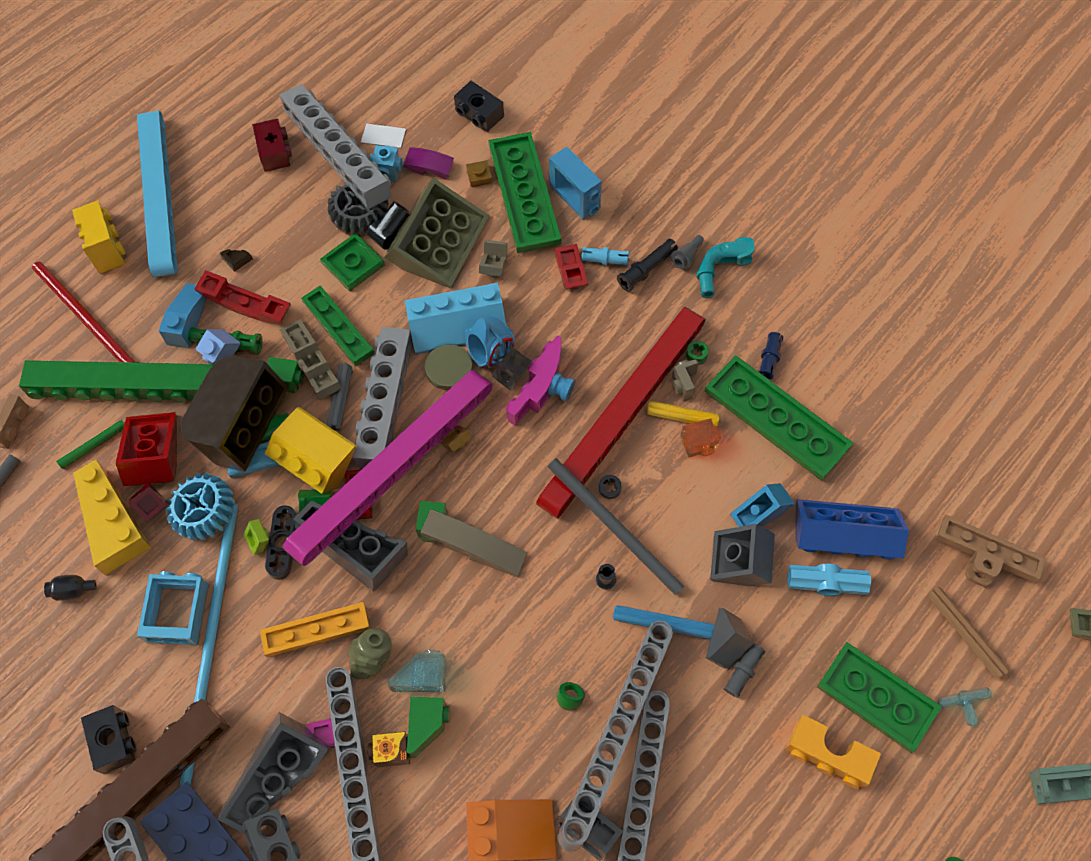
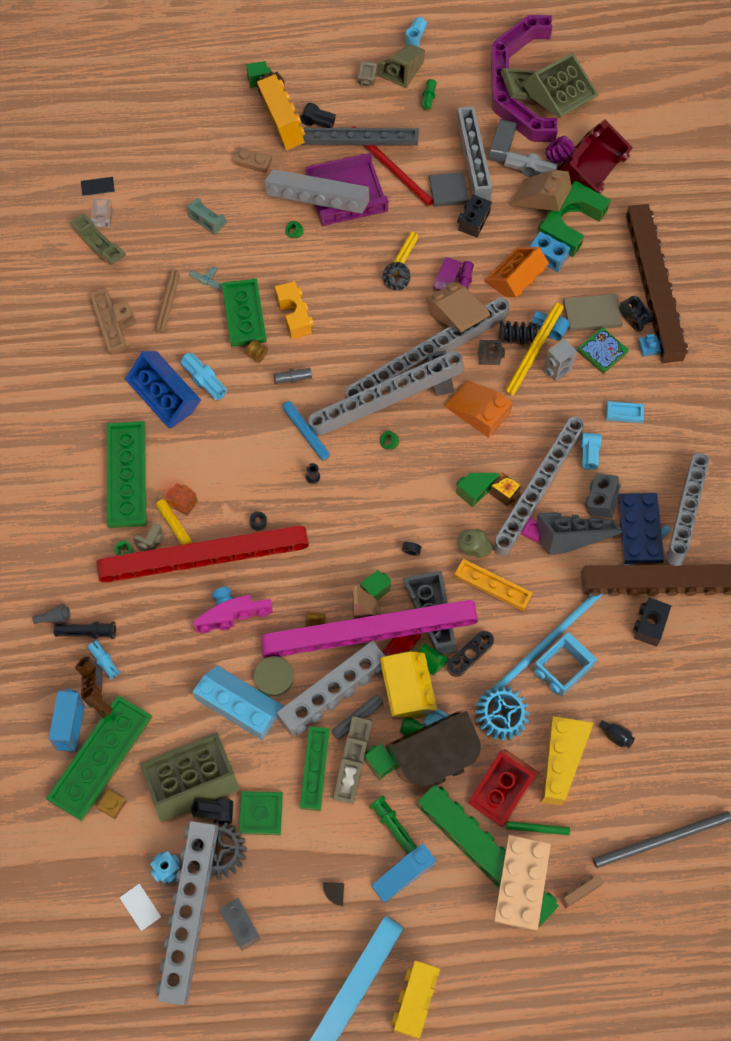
camera: 140 degrees left, 0 degrees up
red piece [32,261,136,363] -> none
dark red brick [129,482,167,522] -> none
red slope [194,270,291,324] -> none
light blue brick [196,329,240,364] -> none
lime plate [243,519,269,556] -> none
dark red brick [252,118,292,172] -> none
clear light blue slope [388,650,446,692] -> none
magenta slope [403,147,454,180] -> none
dark tan slope [421,510,527,577] -> none
black brick [454,80,504,132] -> none
dark azure piece [465,316,515,367] -> none
dark tan bracket [479,240,508,277] -> none
clear smoke brick [492,347,532,391] -> none
dark grey piece [548,458,684,595] -> none
red slope [554,244,588,290] -> none
teal piece [696,237,755,298] -> none
dark grey slope [706,608,754,669] -> none
dark grey slope [710,524,775,586] -> none
dark azure slope [730,483,795,527] -> none
dark blue pin [759,332,783,380] -> none
none -> reddish brown beam [75,656,113,718]
none -> dark grey brick [219,898,261,951]
none -> pearl gold wheel [245,340,268,363]
none -> medium nougat slope [353,585,381,619]
none -> black tile [402,542,422,556]
none -> light nougat plate [494,835,551,931]

